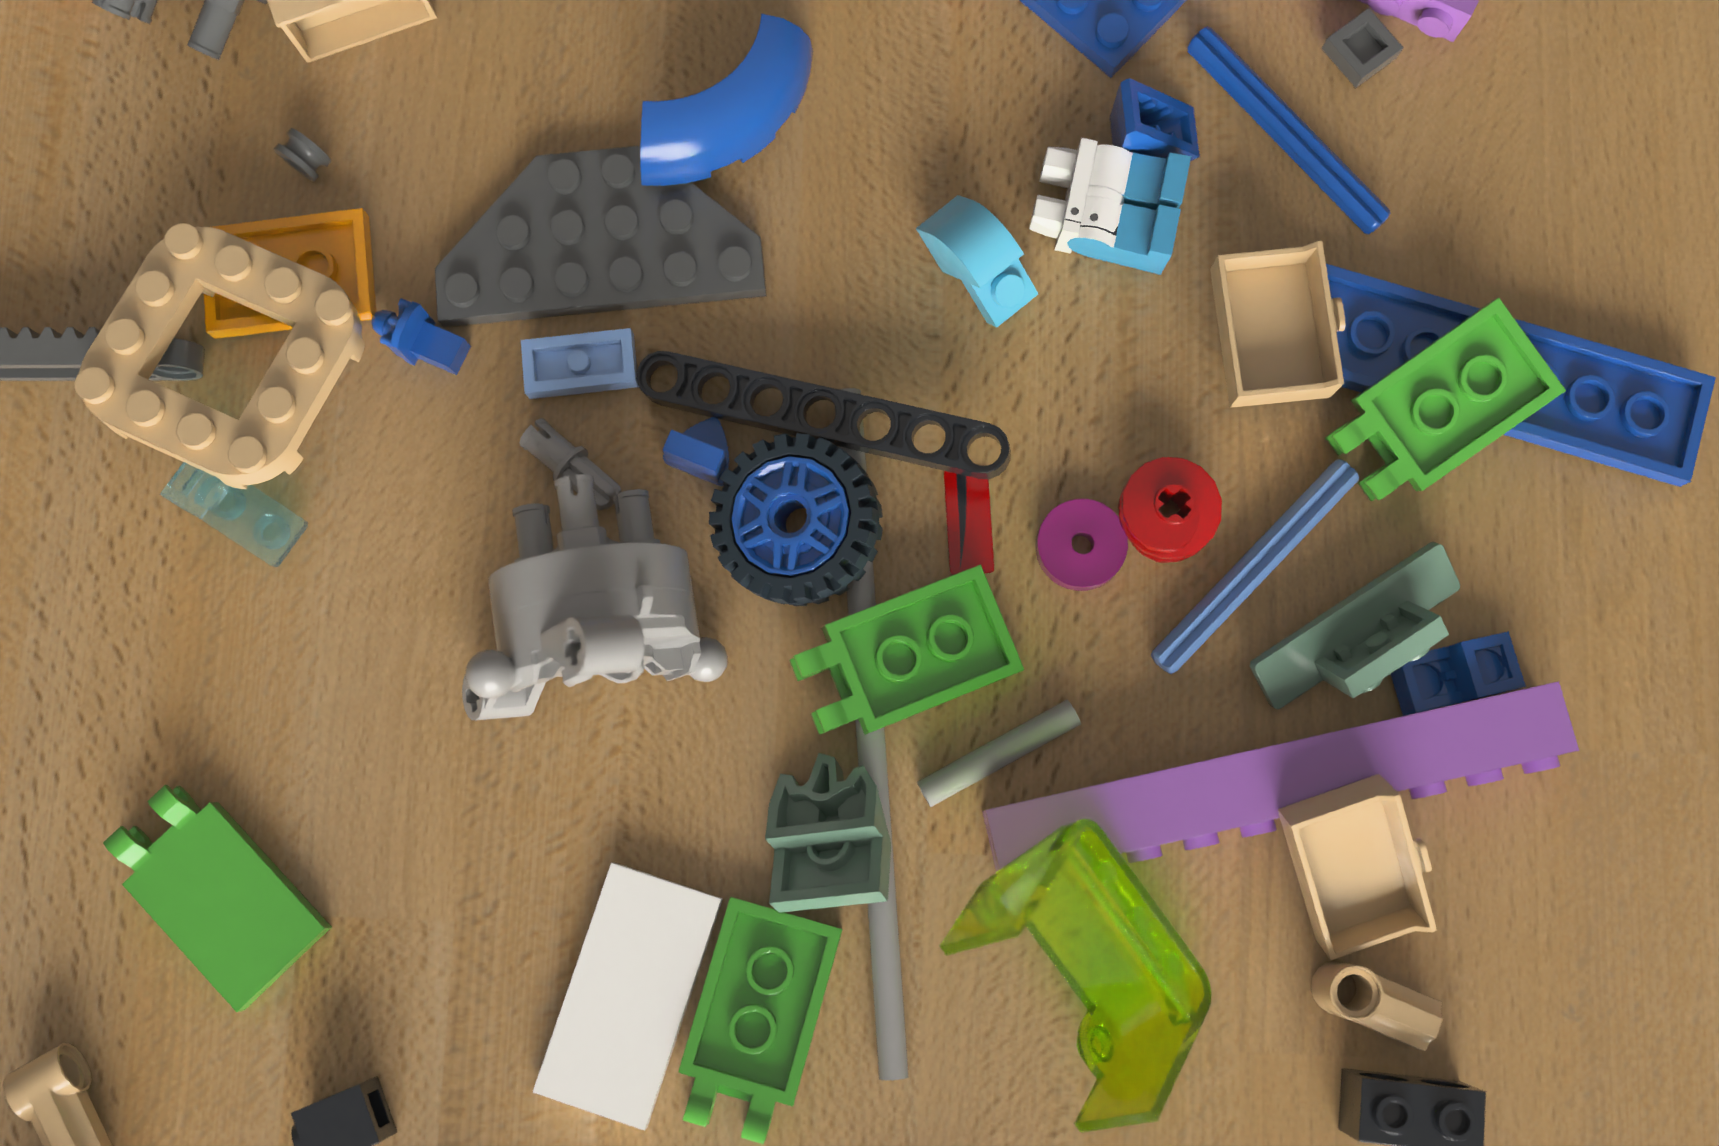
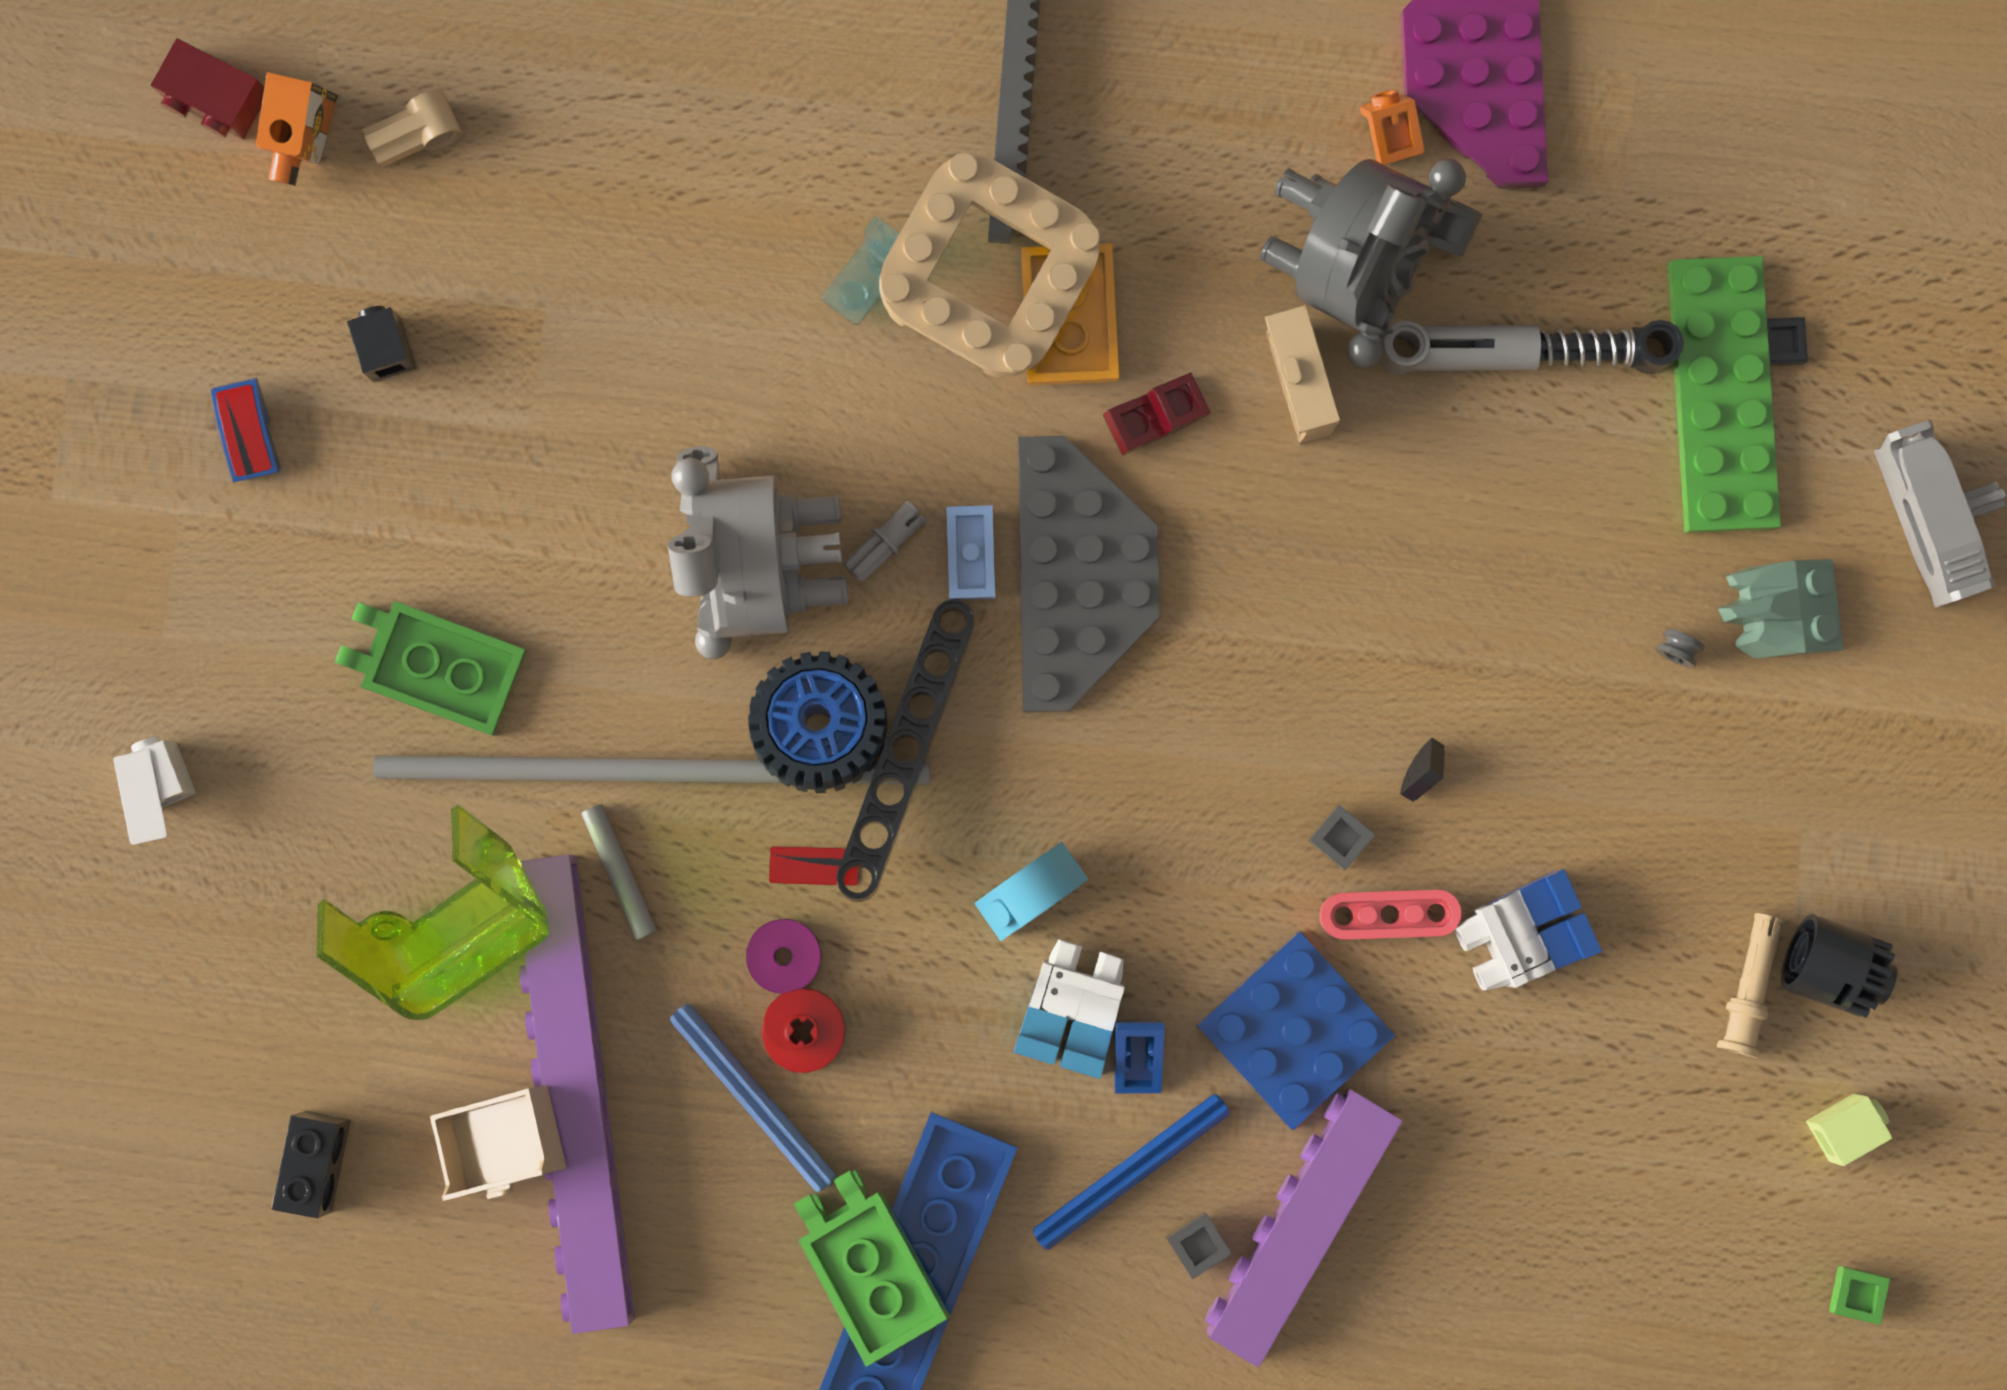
camera: 90 degrees right, 5 degrees up
bright green tile [103,785,332,1012] -> none
dark grey bush [274,128,331,182] -> none
blue piece [371,298,471,375] -> none
white tile [533,862,723,1131] -> none
blue brick [640,14,813,186] -> none
blue tile [662,417,730,486] -> none
sand green plate [765,753,891,913] -> none
bright green tile [789,565,1025,735] -> none
tan container [1210,241,1346,408] -> none
sand green bracket [1249,542,1460,709] -> none
tan piece [1311,961,1443,1051] -> none
blue slope [1391,631,1526,716] -> none
none -> dark red slope [1103,372,1211,456]

